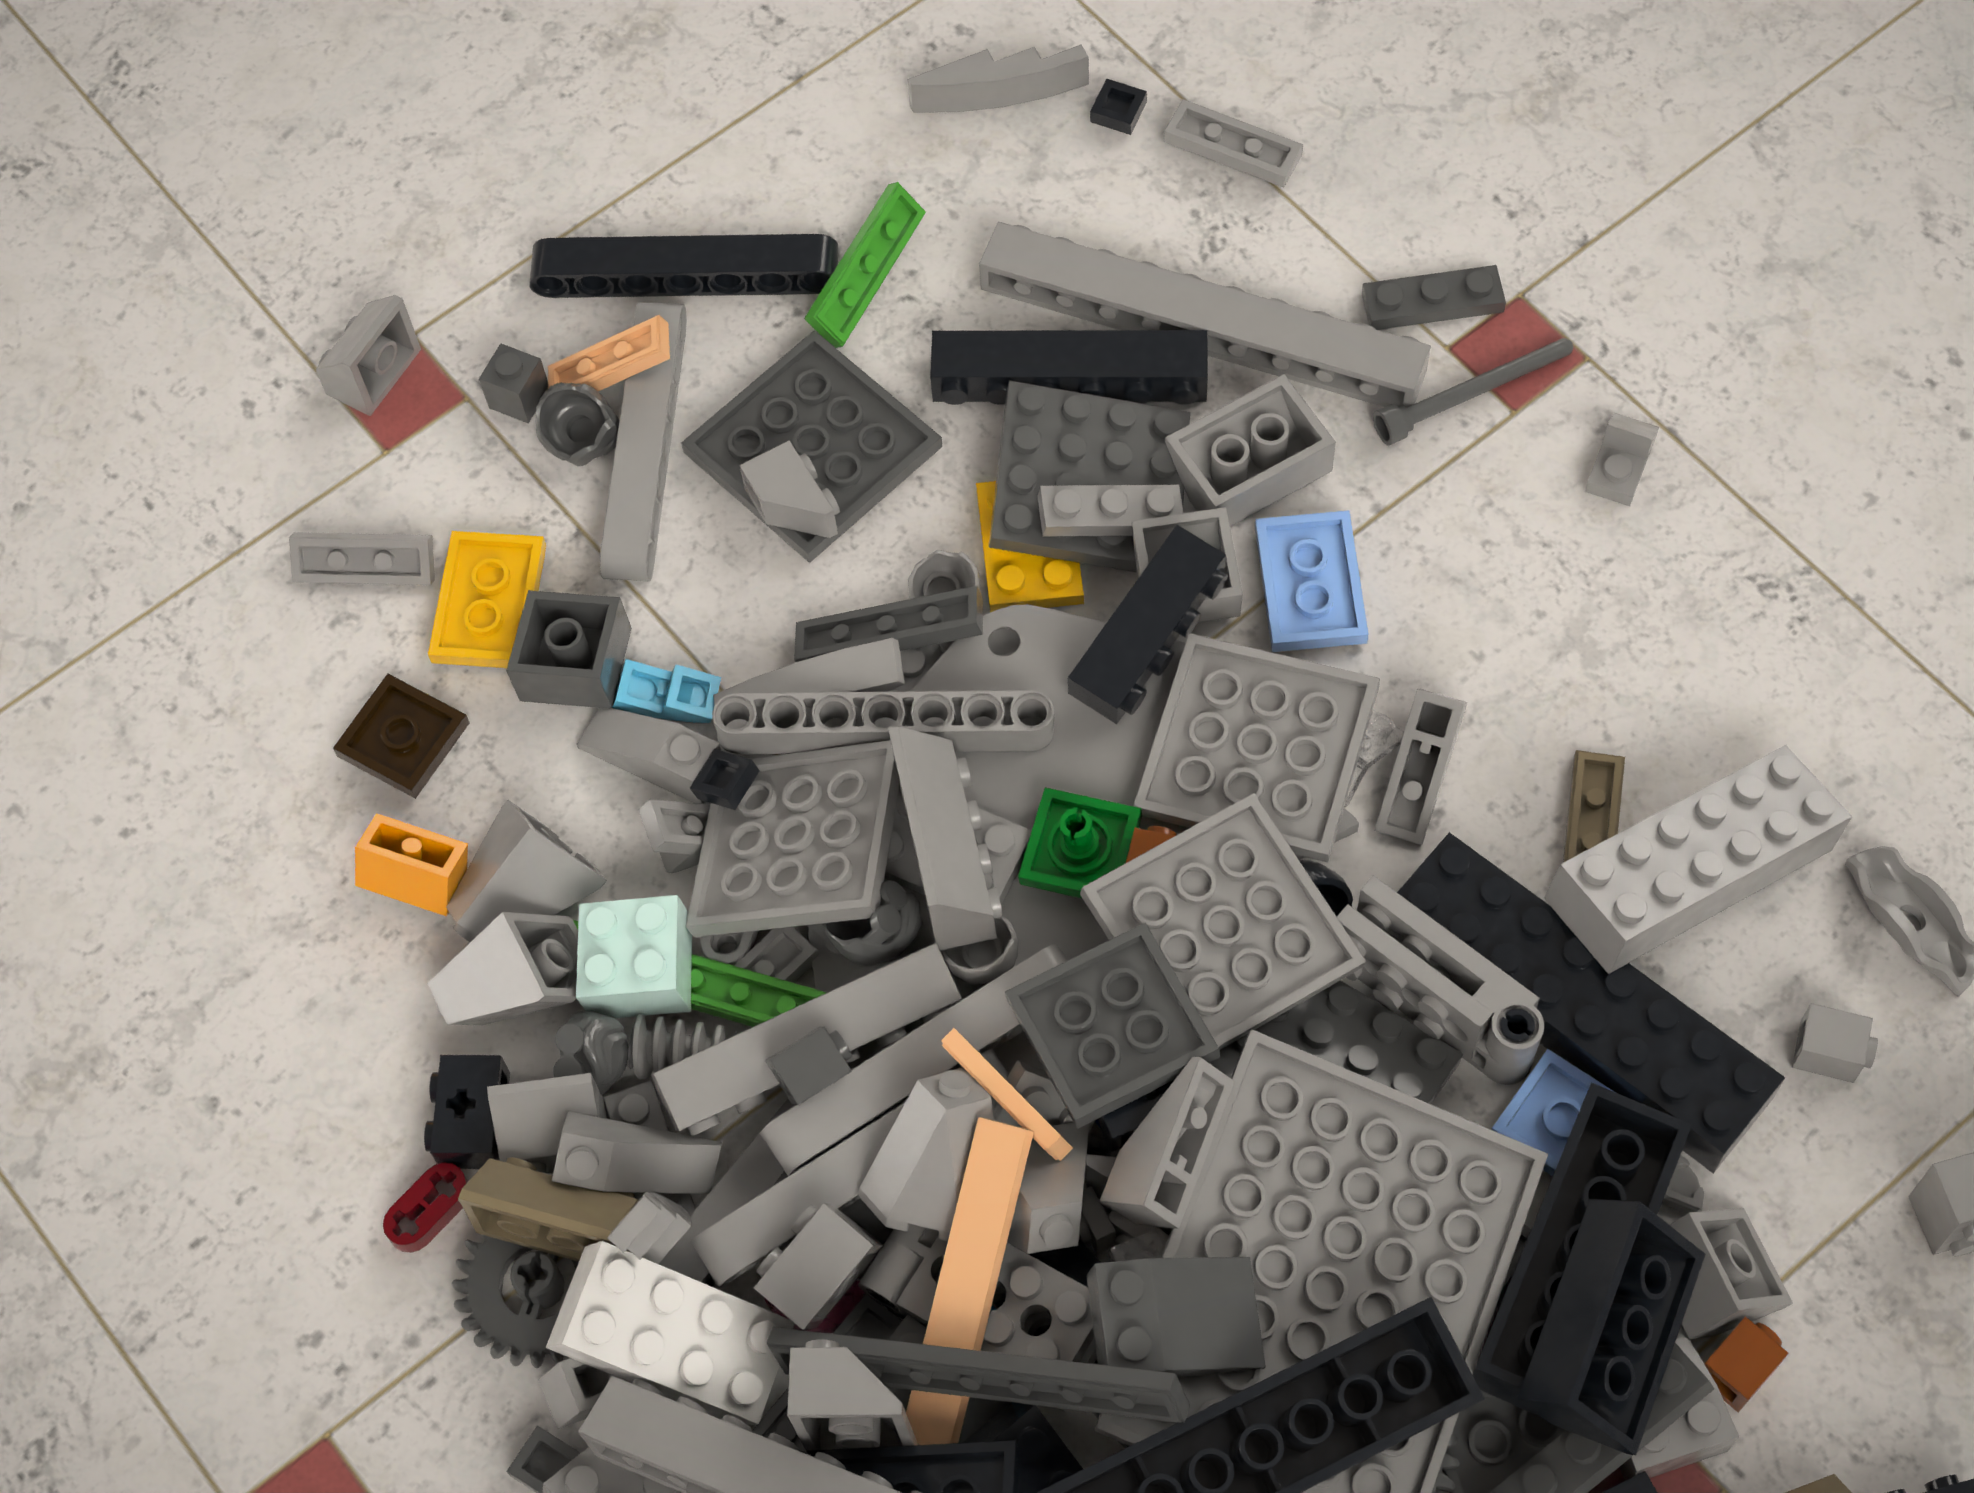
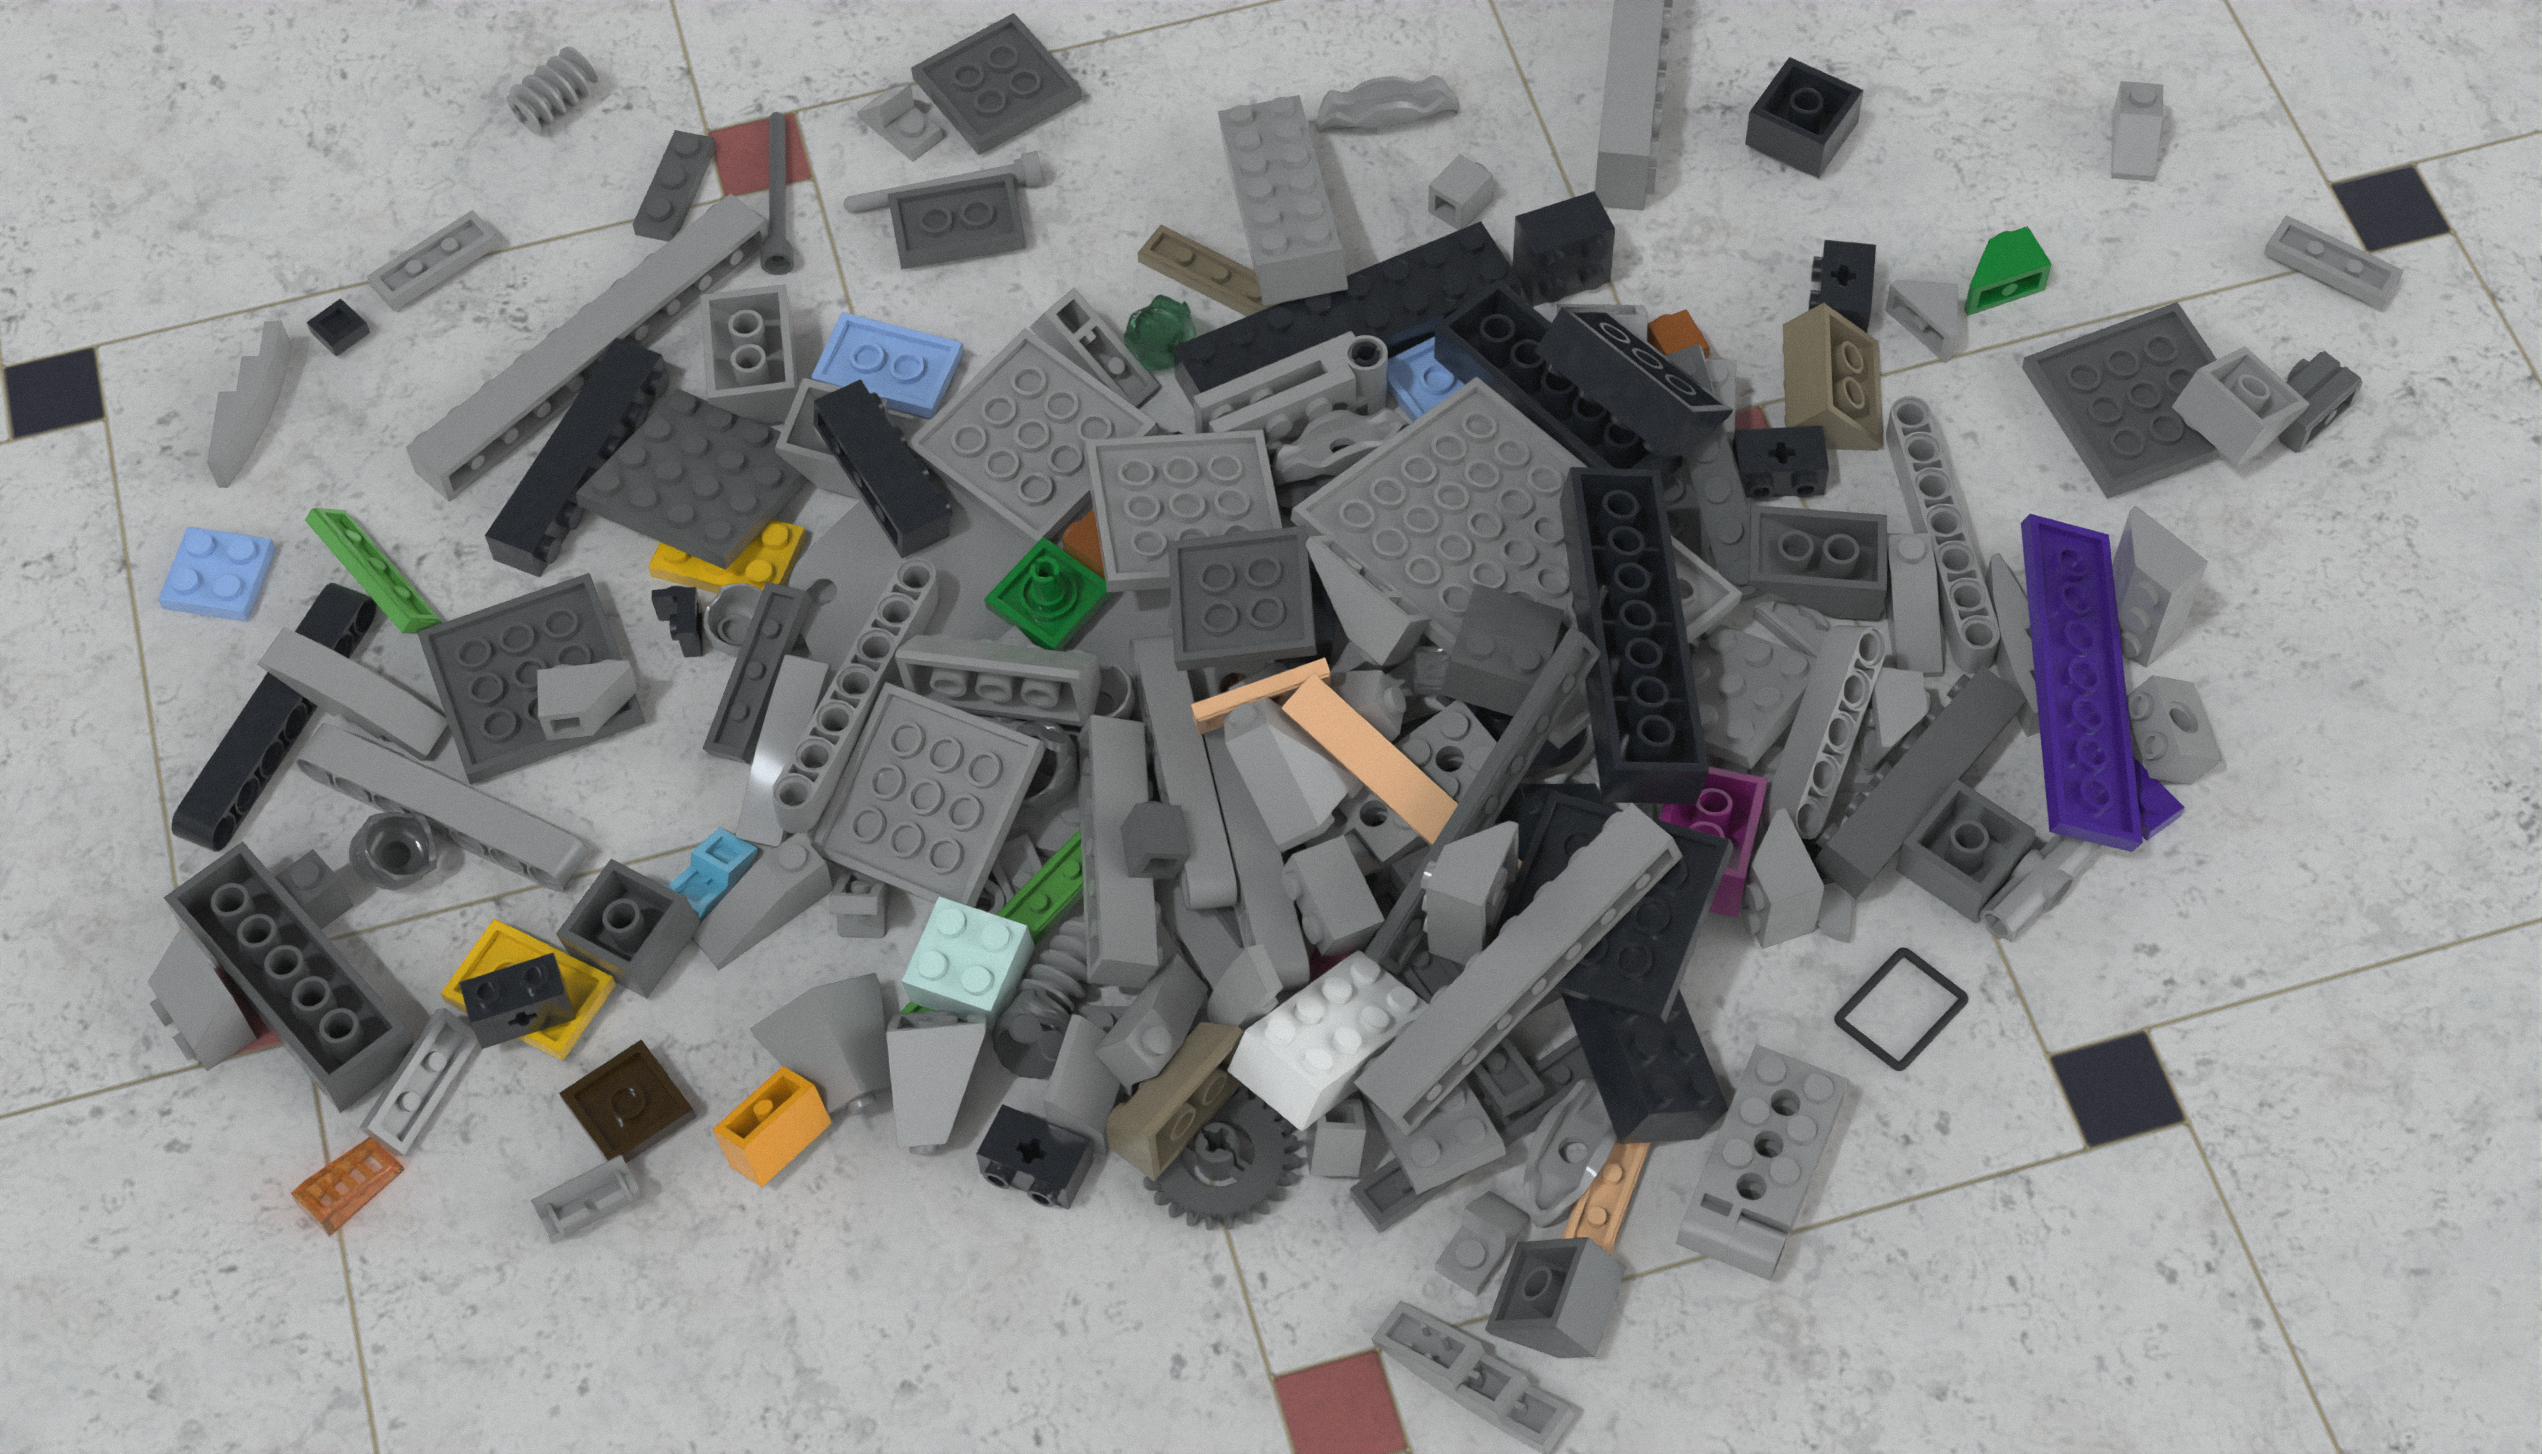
camera: 70 degrees left, 5 degrees down
dark red beam [383,1163,468,1253] -> none
light nougat tile [548,315,670,391] -> none
black plate [690,749,760,810] -> none
light grey plate [1037,485,1184,537] -> none
none -> light blue plate [158,526,276,622]
none -> dark grey brick [164,841,414,1113]
none -> light grey slope [257,627,448,761]
none -> clear orange slope [290,1137,405,1237]
none -> black brick [459,952,576,1049]
none -> light grey piece [507,46,598,134]
none -> light grey hinge [531,1154,642,1243]
none -> black bracket [651,586,704,658]
none -> light grey piece [843,151,1044,213]
none -> dark grey plate [887,173,1026,269]
none -> dark grey plate [911,13,1082,155]
none -> clear green hair [1124,295,1196,370]
none -> light grey piece [1272,408,1410,485]
none -> black brick [1512,191,1615,307]

